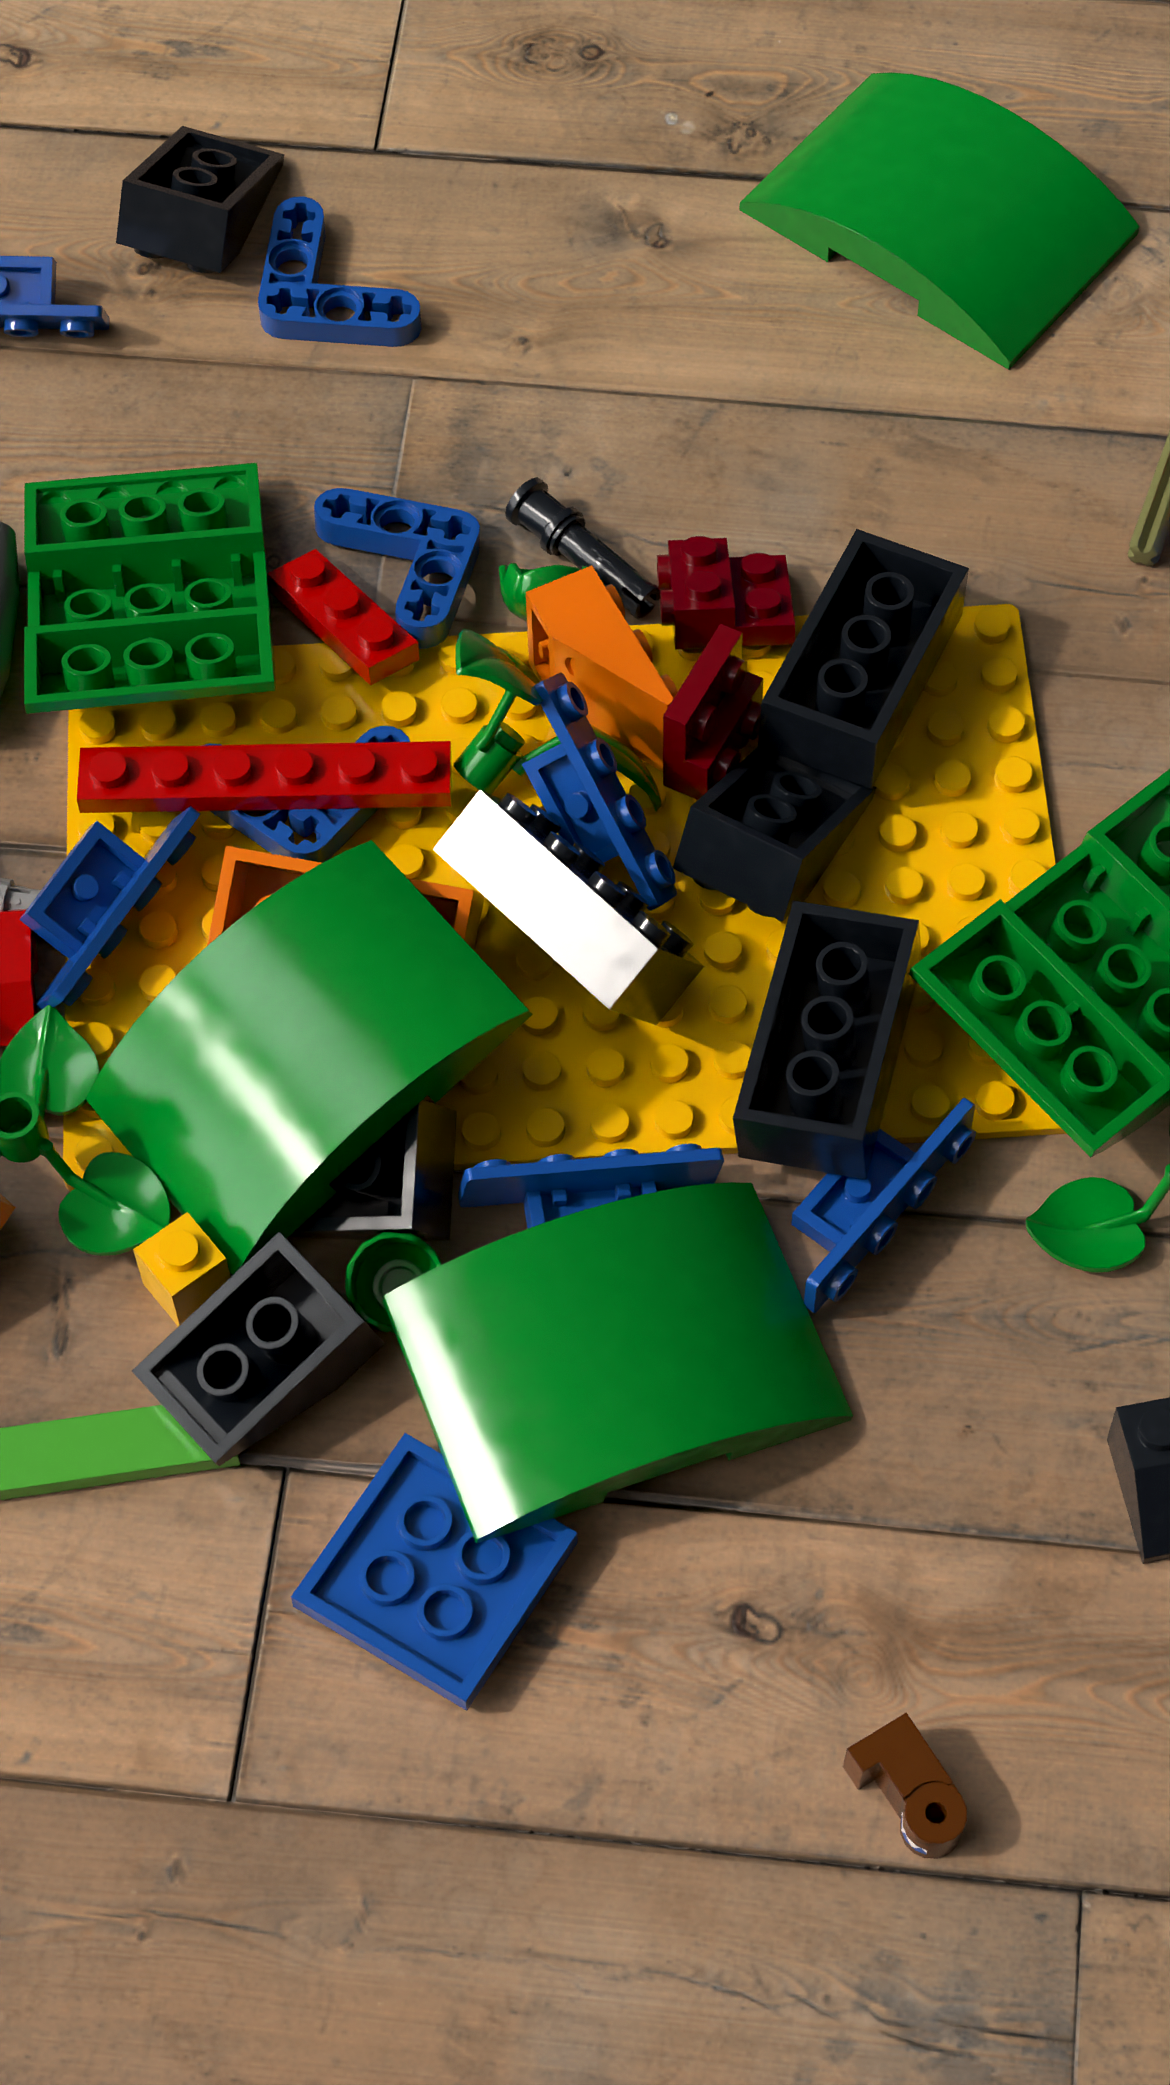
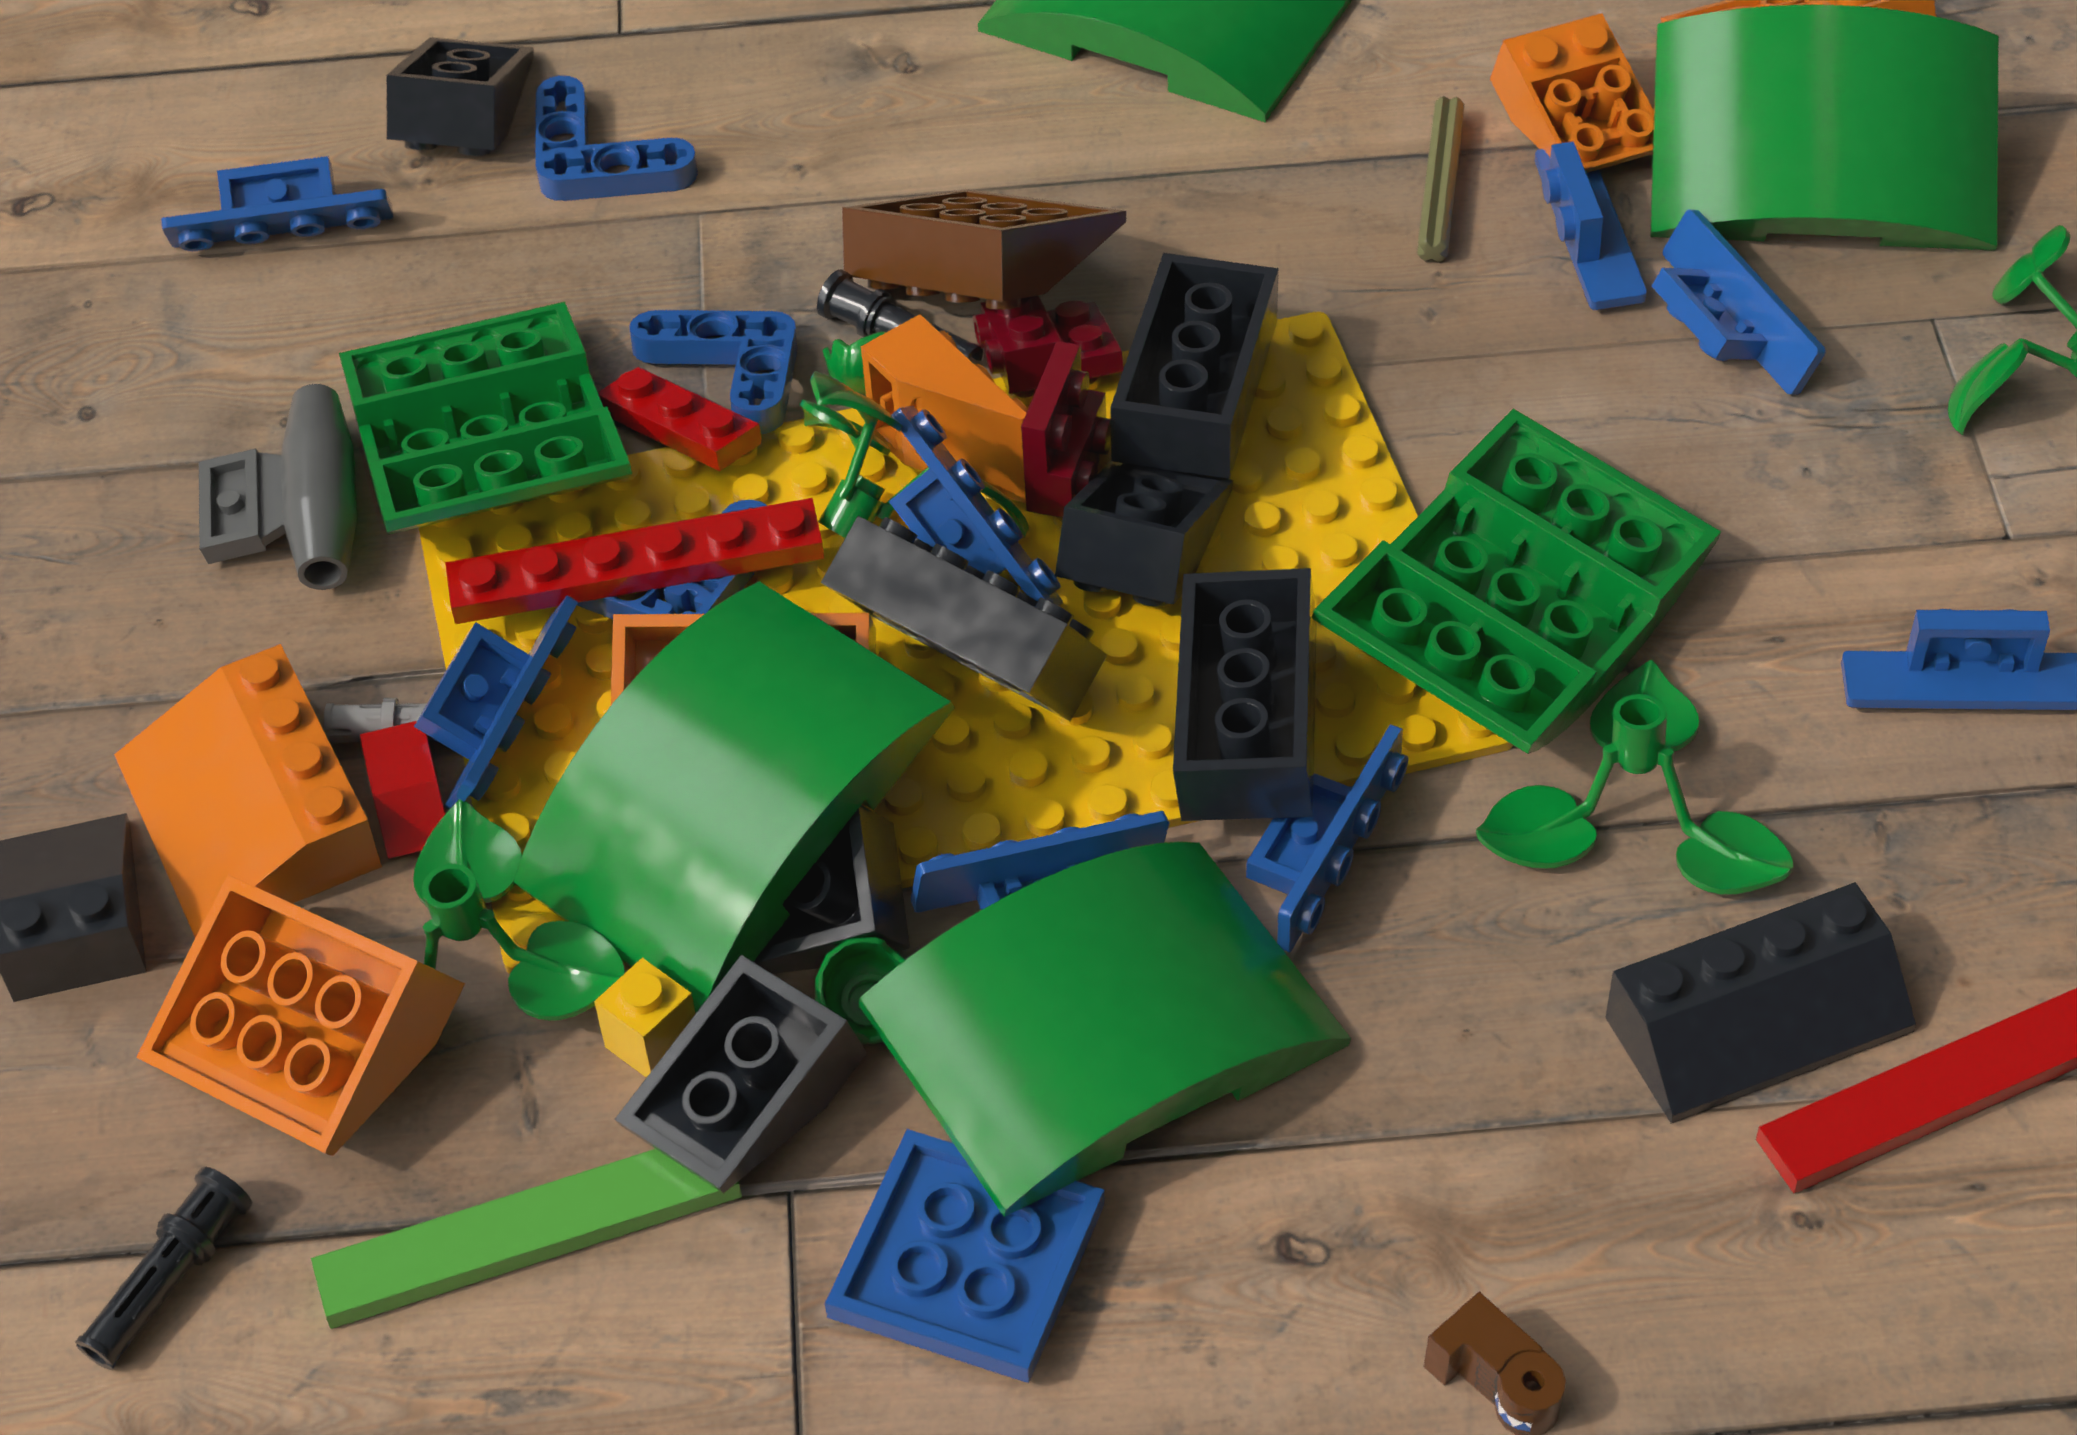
camera: 10 degrees left, 10 degrees down
none -> reddish brown slope [842,189,1126,309]

